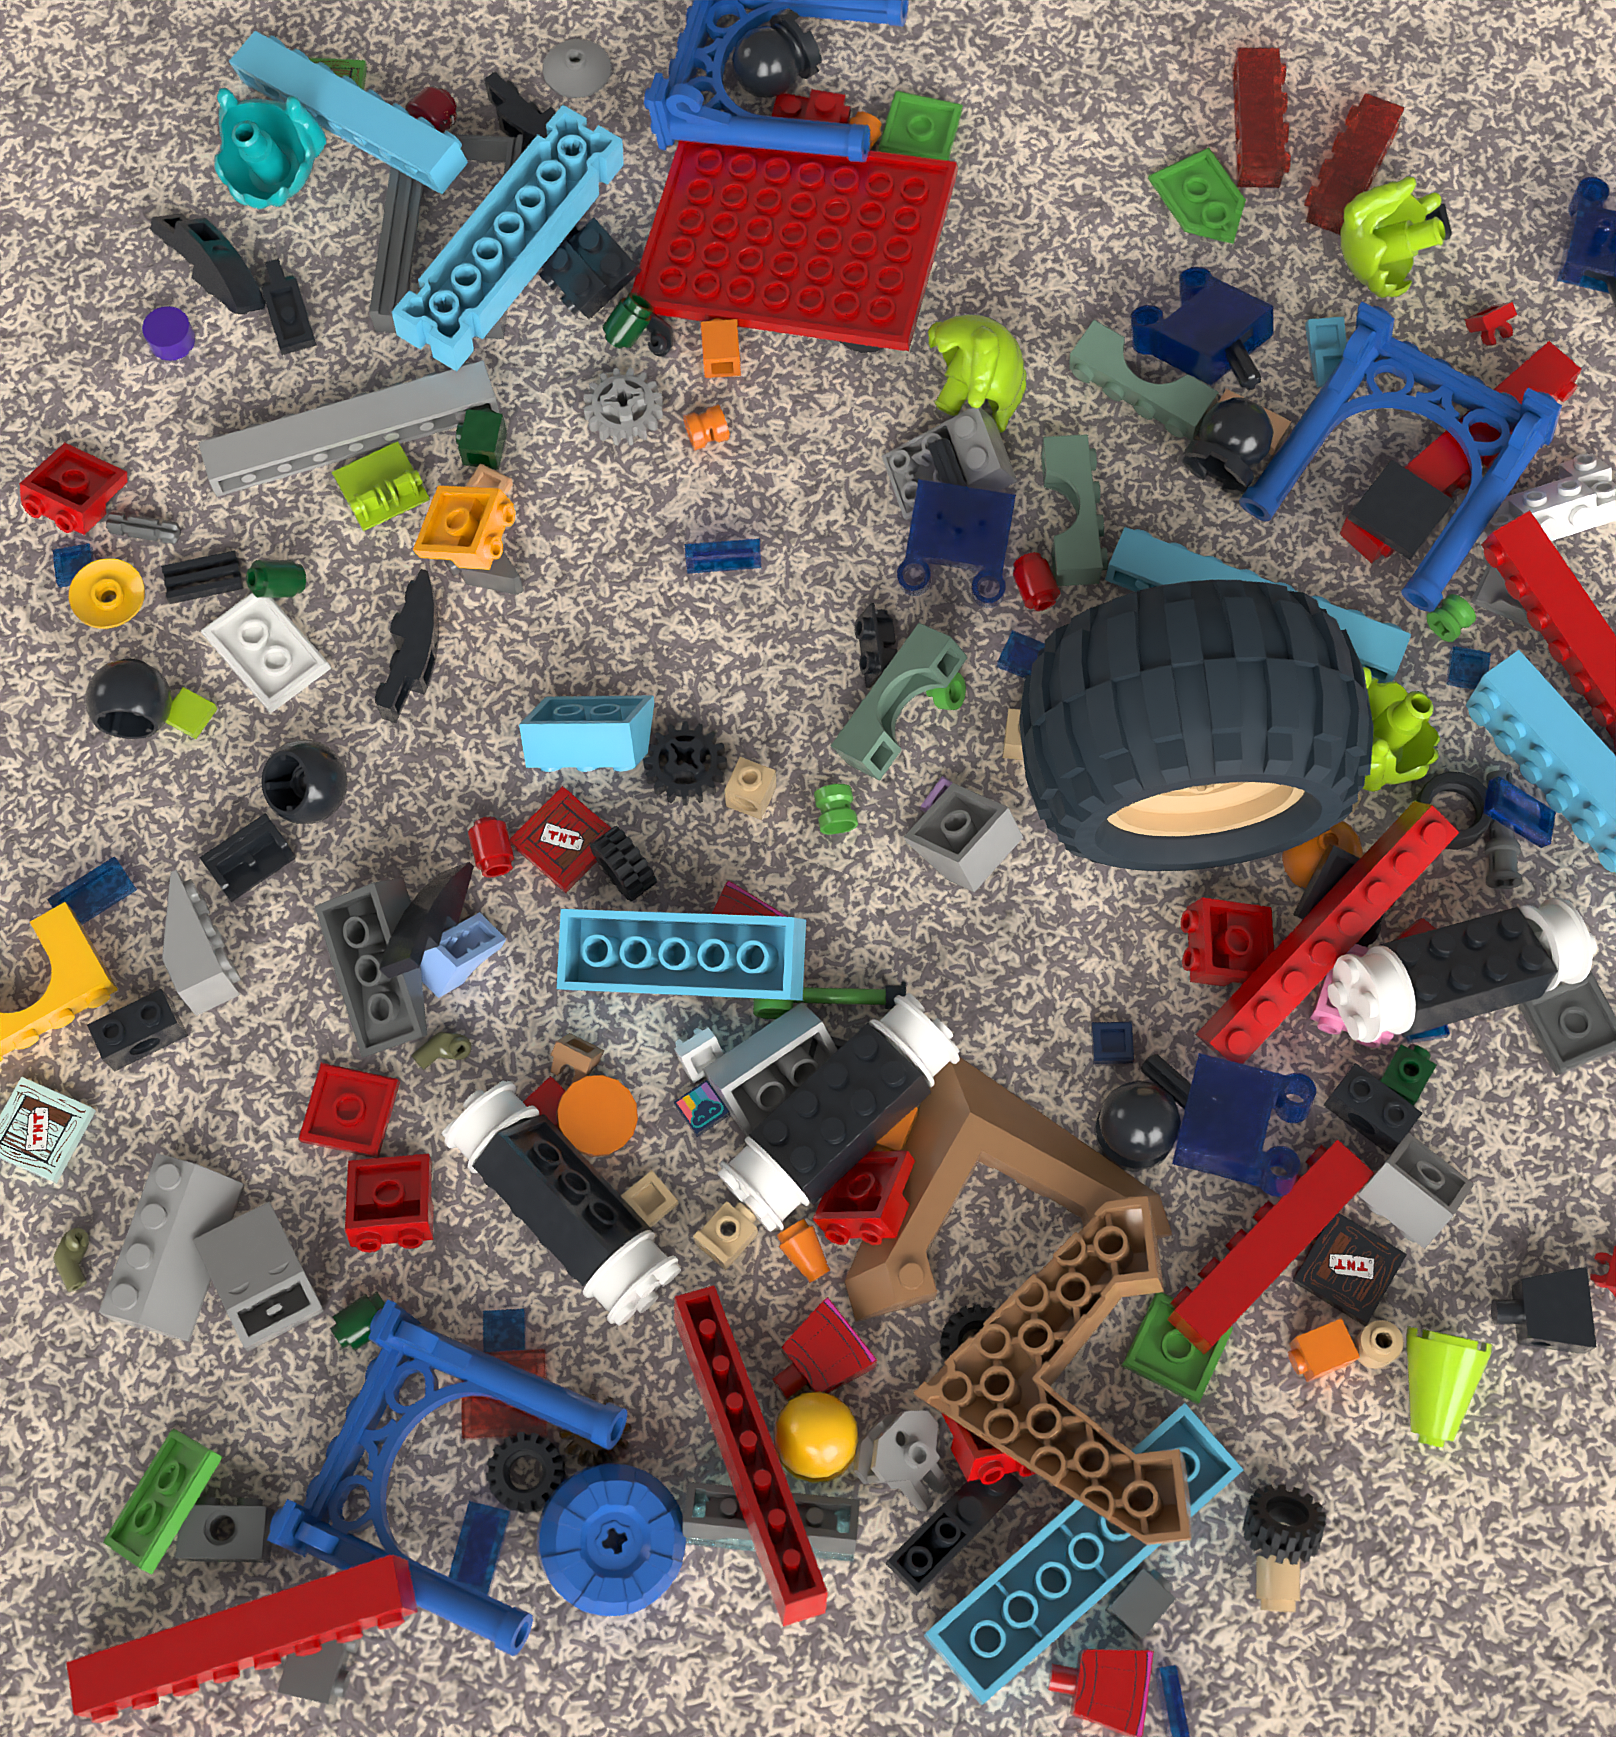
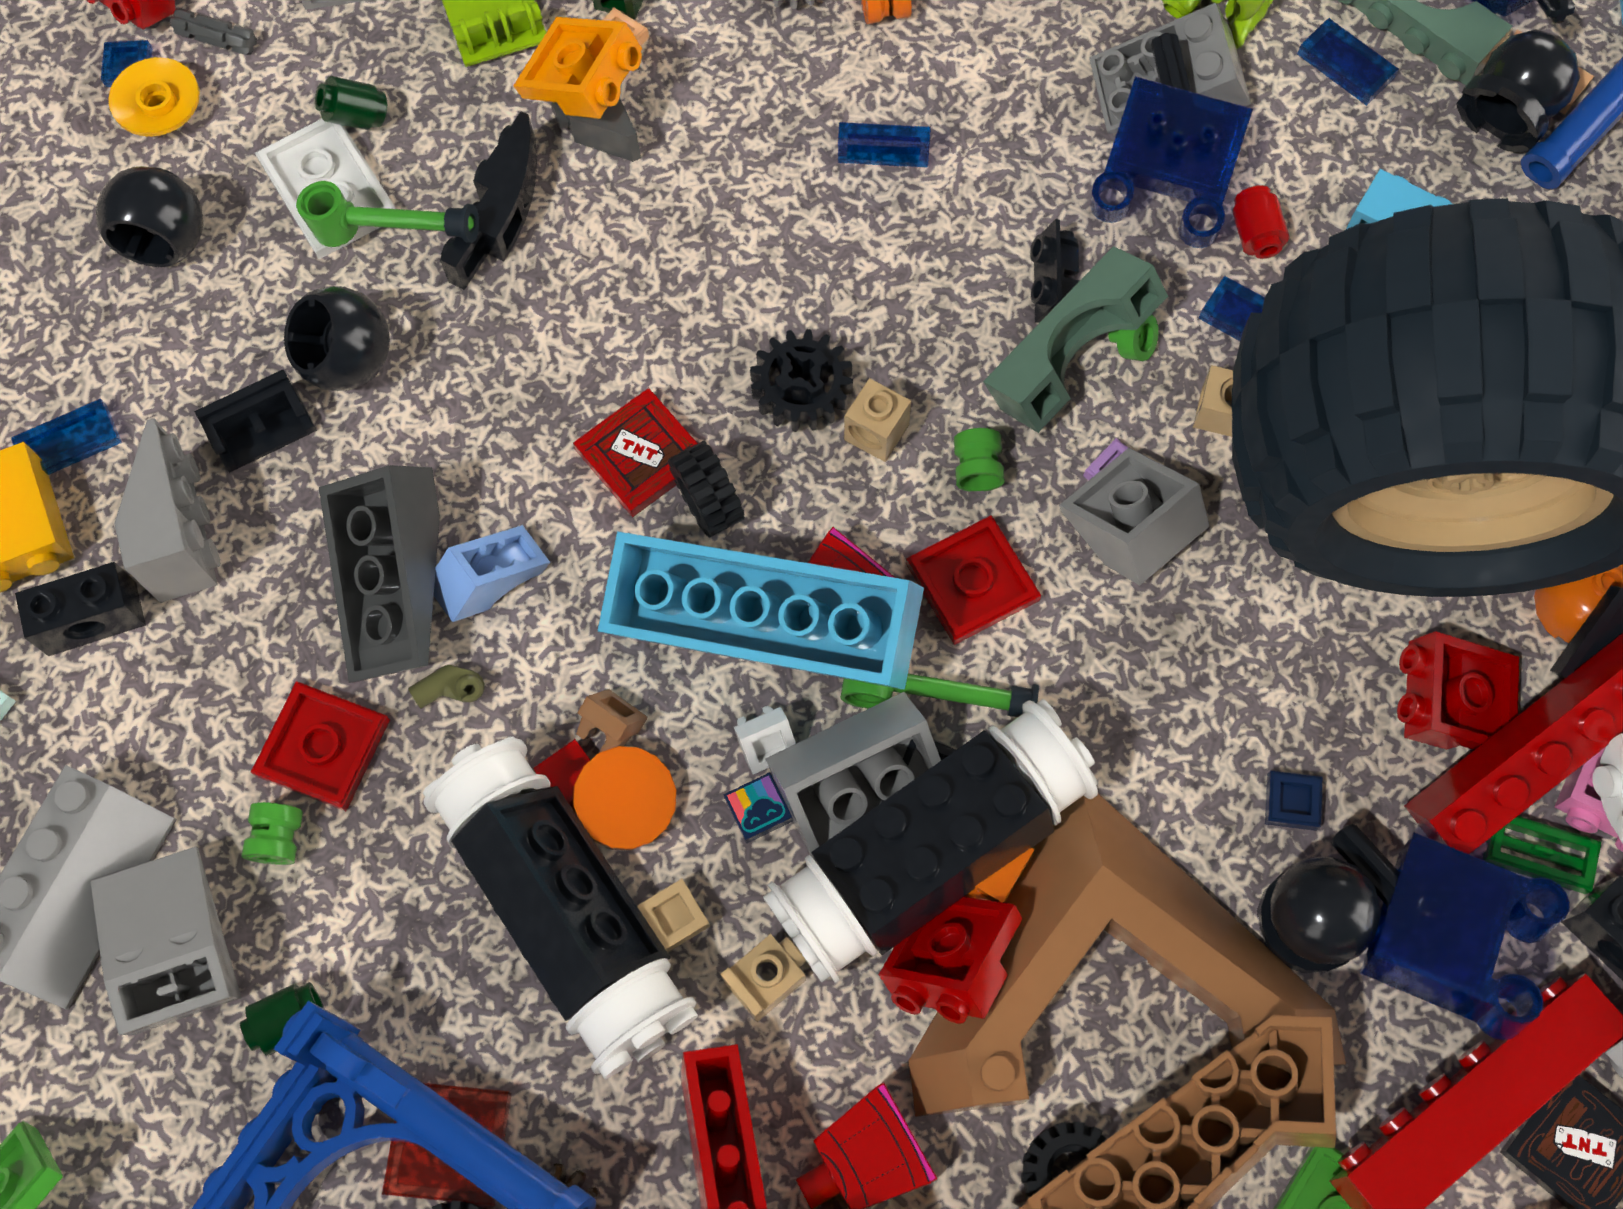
camera: 10 degrees right, 0 degrees up
black tile [161,550,244,604] -> none
lime tile [165,687,217,739] -> none
red plate [345,1153,434,1253] -> none
black slope [379,862,474,979] -> none
red brick [468,816,514,878] -> none
clear blue tile [483,1308,527,1354] -> none
medium azure slope [519,695,655,772] -> none
orange cone [776,1218,830,1283] -> none
sand green arch [1041,434,1108,586] -> none
none -> bright green wheel [241,802,303,865]
none -> bright green piece [296,181,479,247]
none -> red tile [906,515,1041,645]
none -> clear blue tile [1297,18,1399,106]
none -> green tile [1482,816,1601,894]

